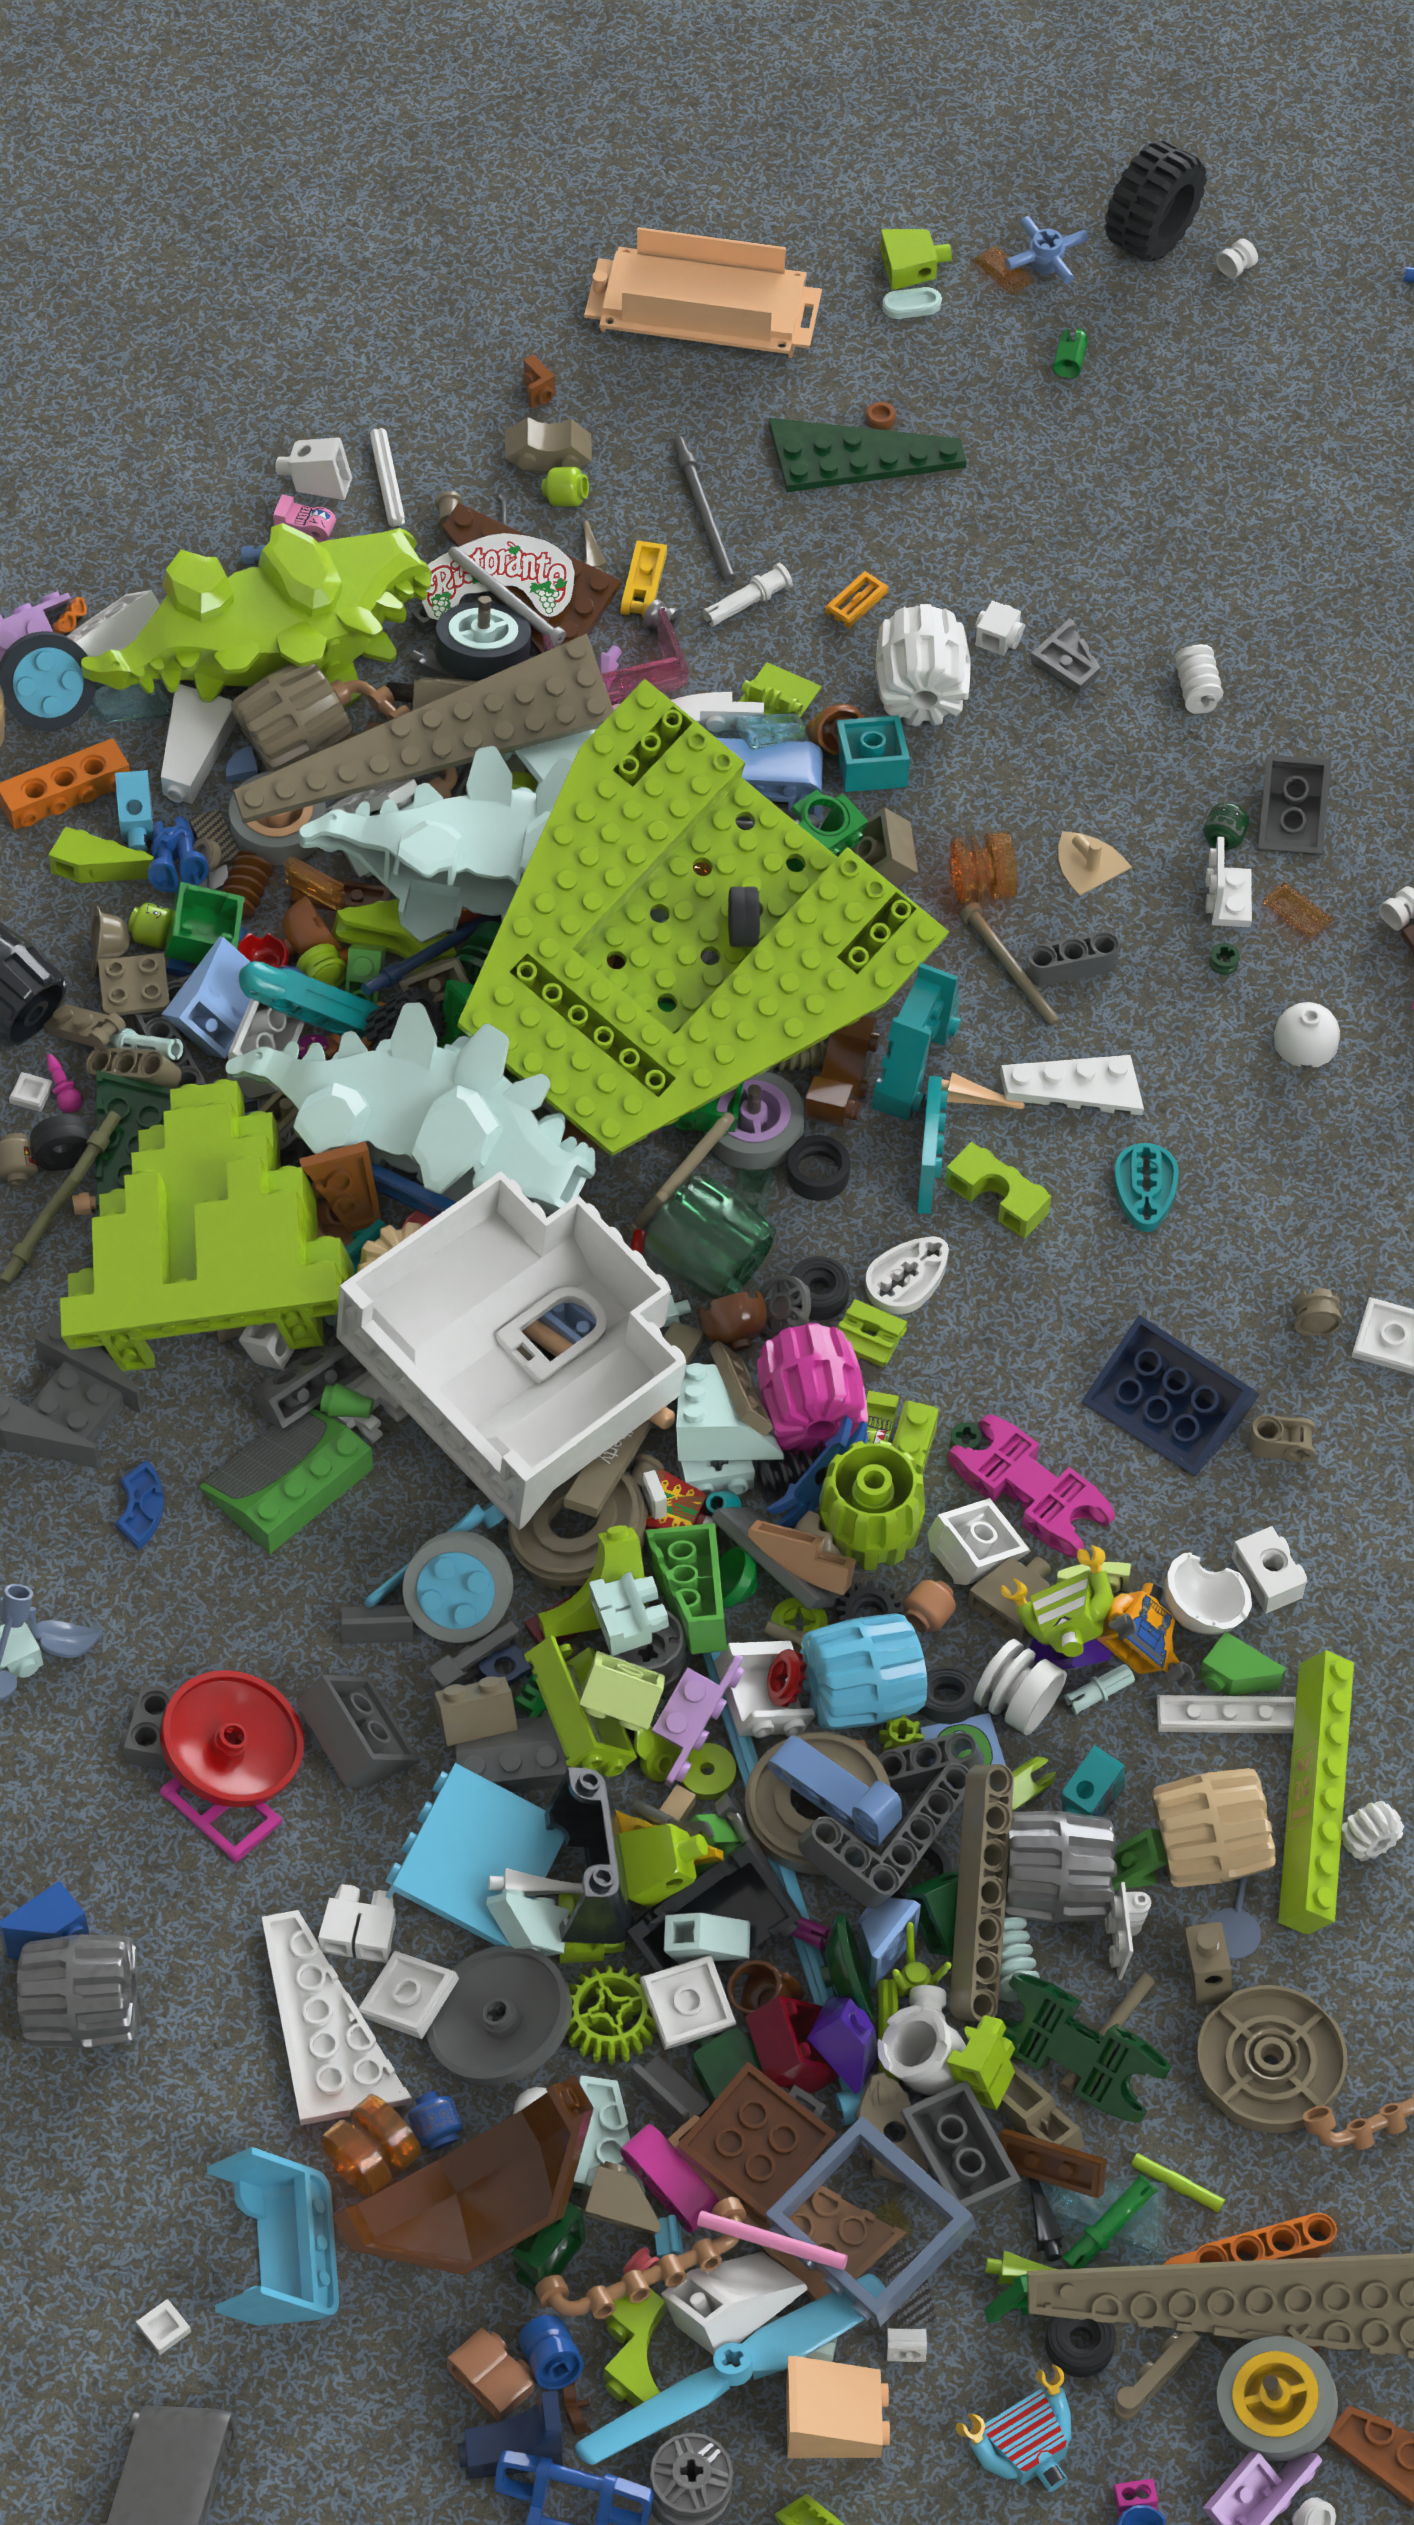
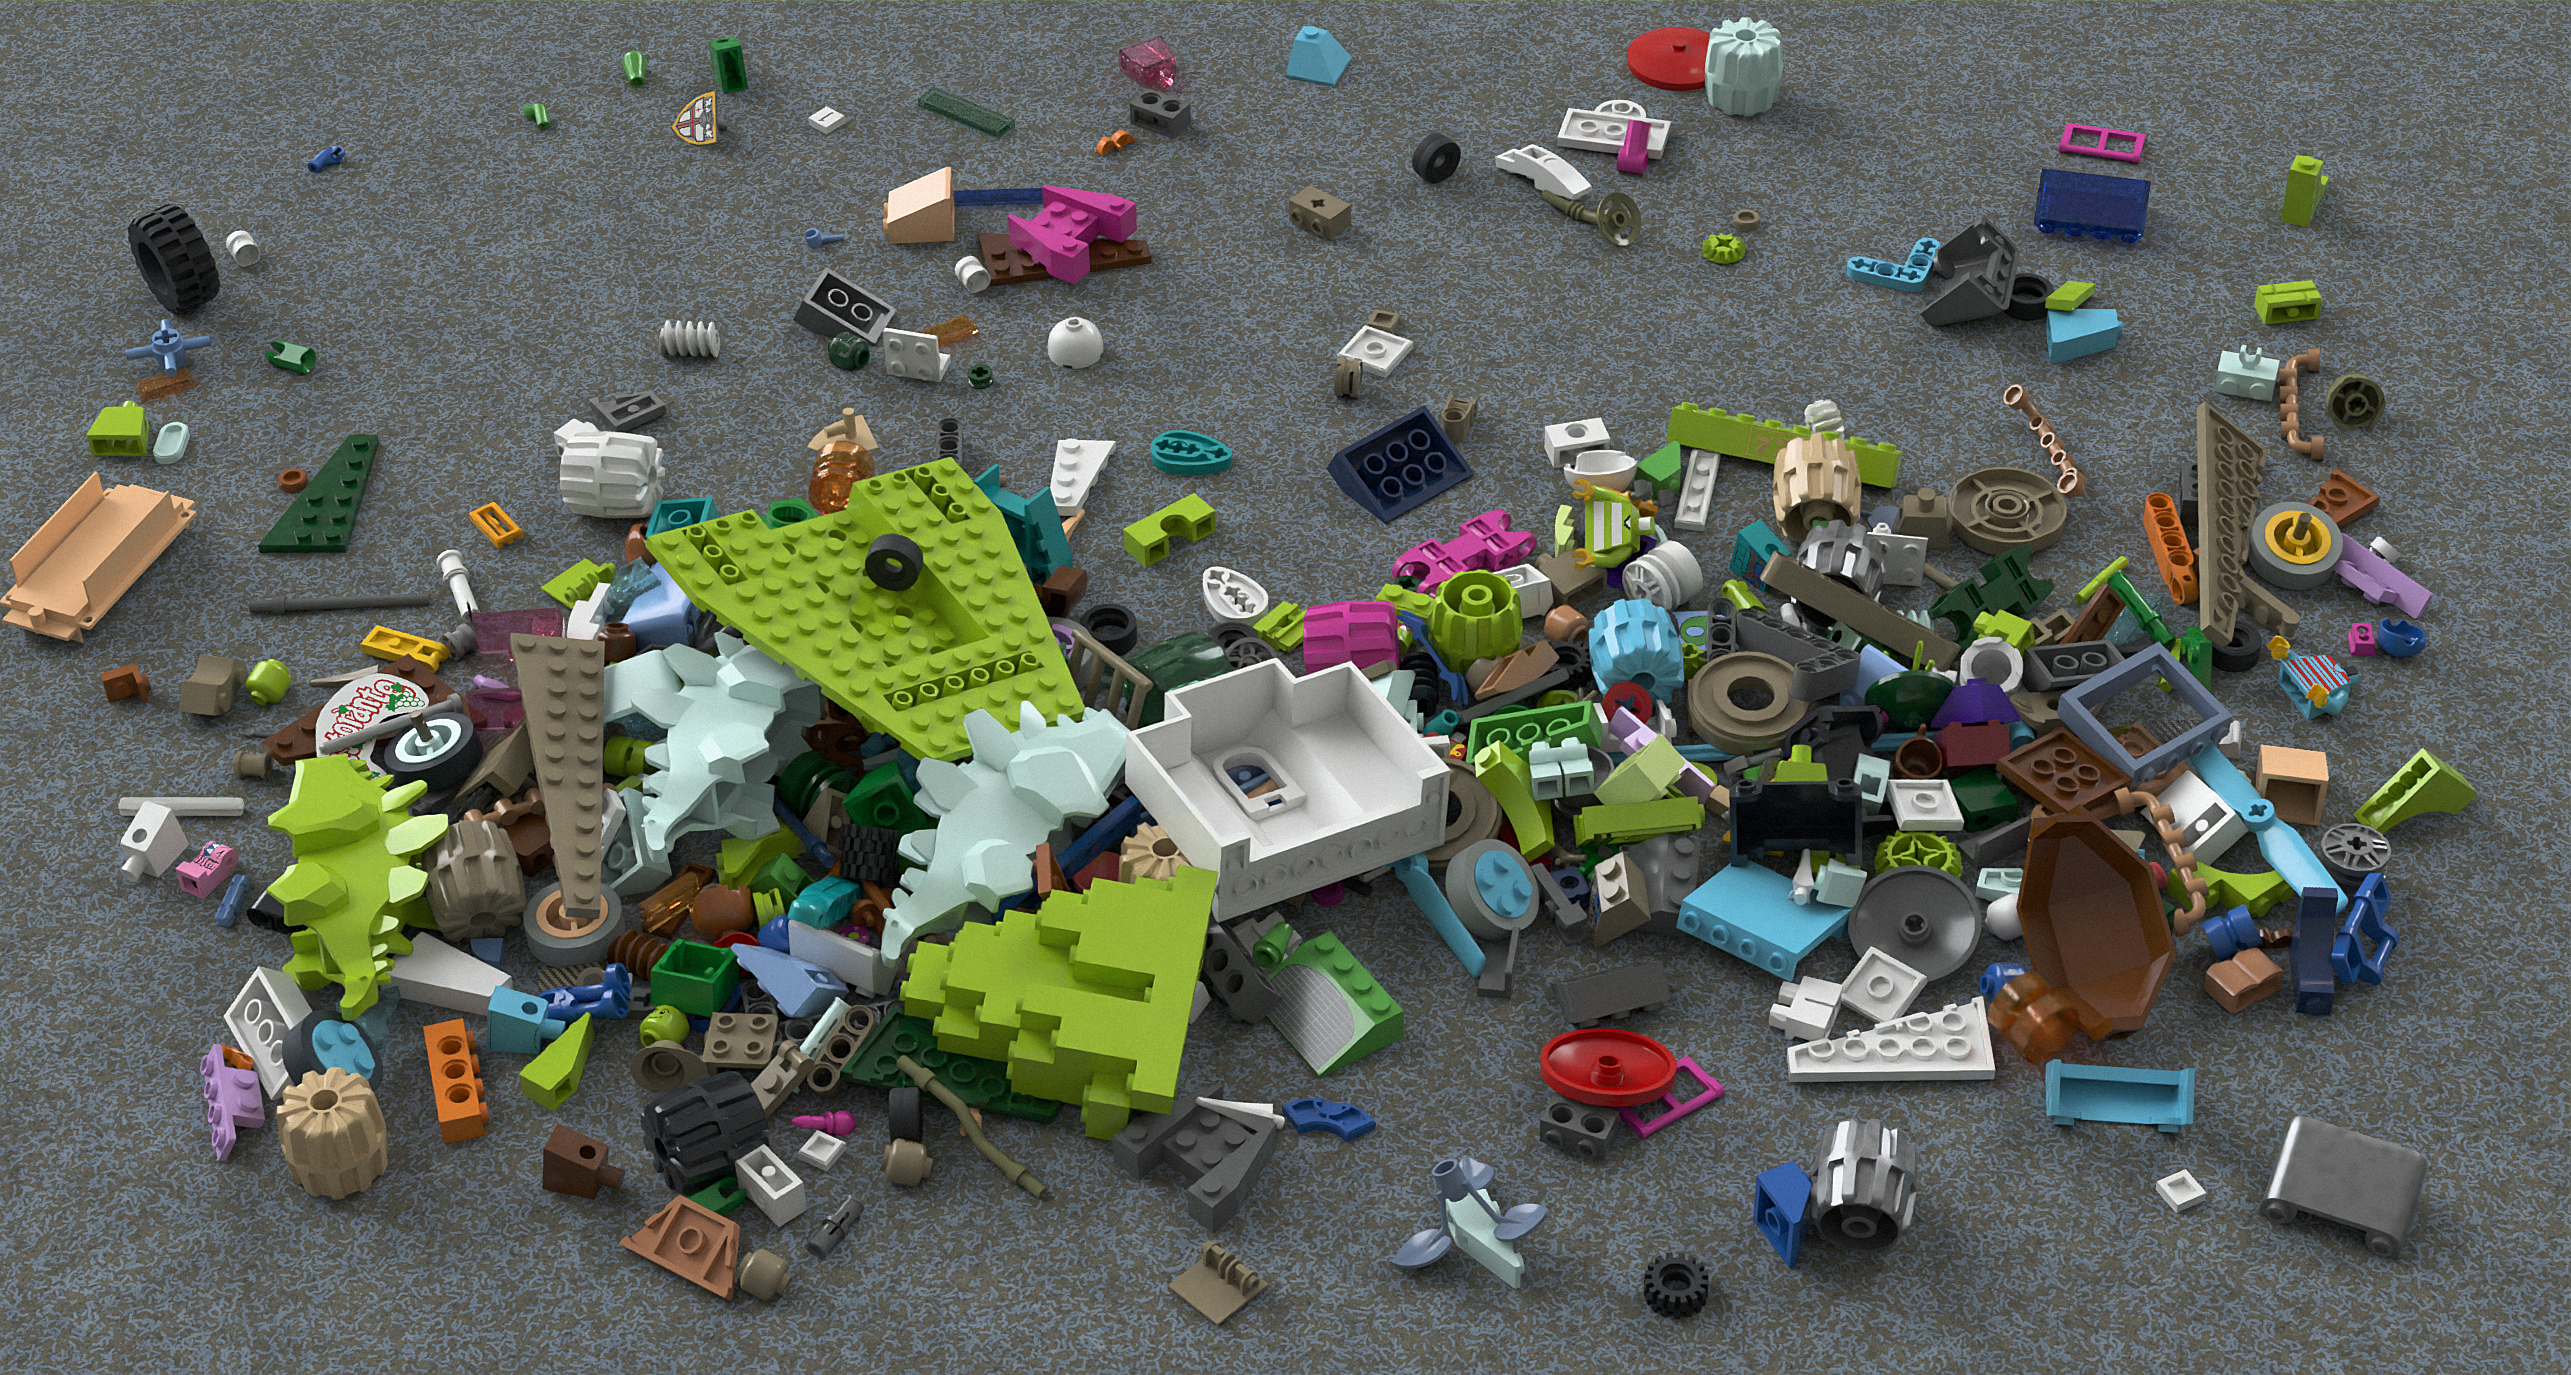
camera: 75 degrees left, 15 degrees down
bright pink bar [697,2211,848,2270] -> none
medium blue beam [767,1735,902,1846] -> none
teal wing [917,1076,948,1214] -> none
none -> white piece [1195,1097,1285,1131]

